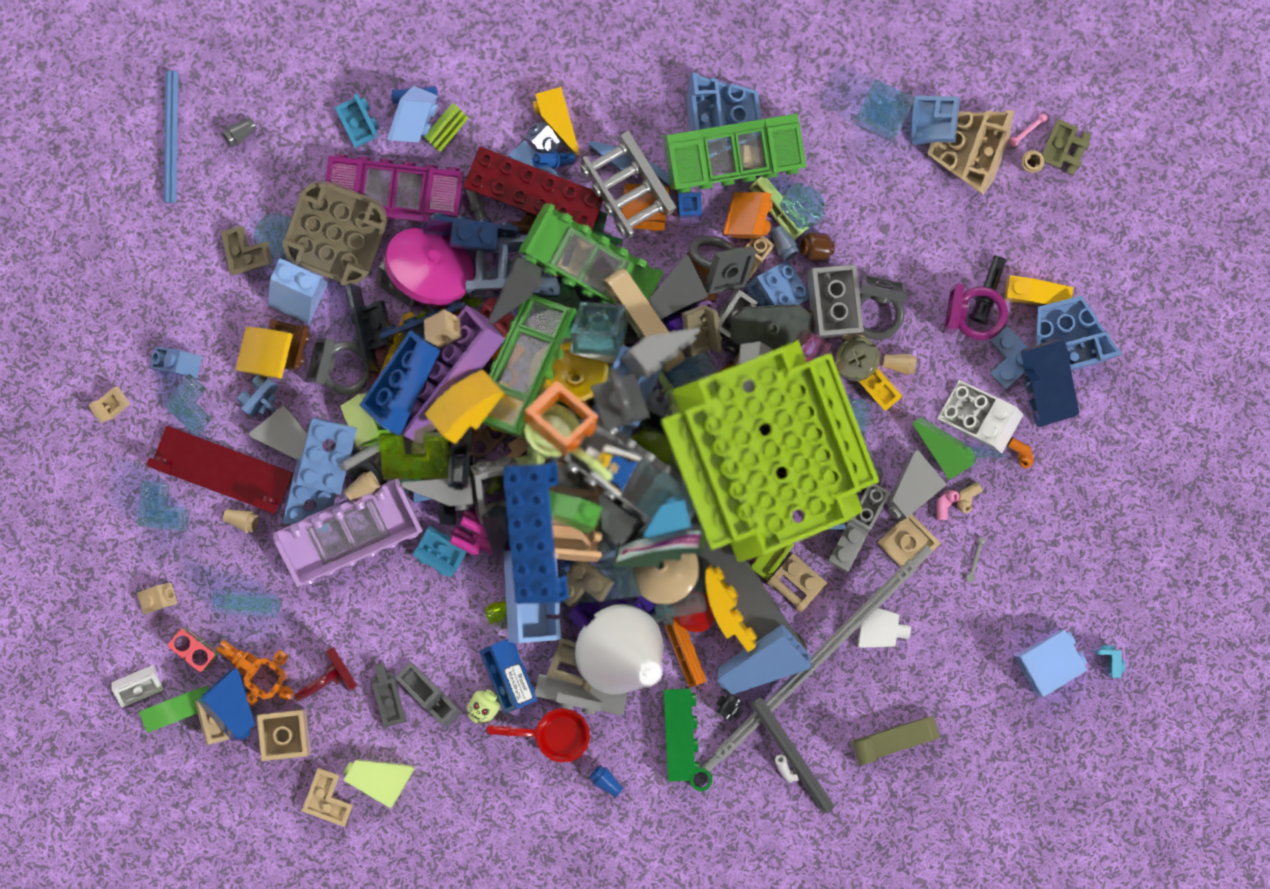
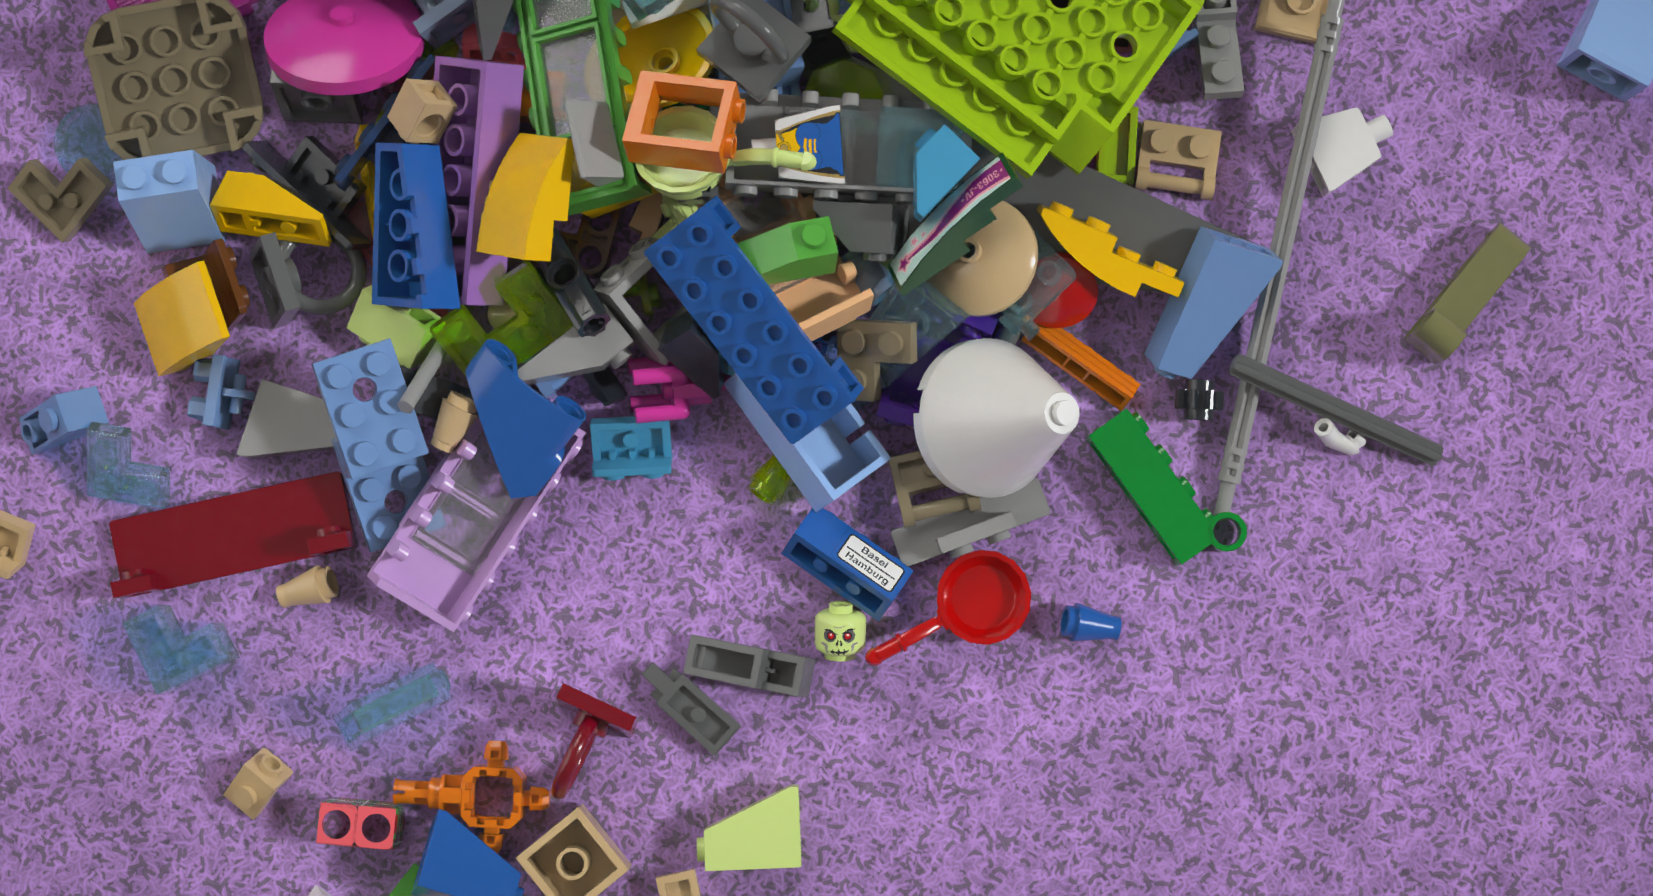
camera: 30 degrees left, 0 degrees up
none -> yellow slope [210,170,332,247]
none -> blue panel [465,339,586,499]
none -> light grey slope [564,99,624,187]

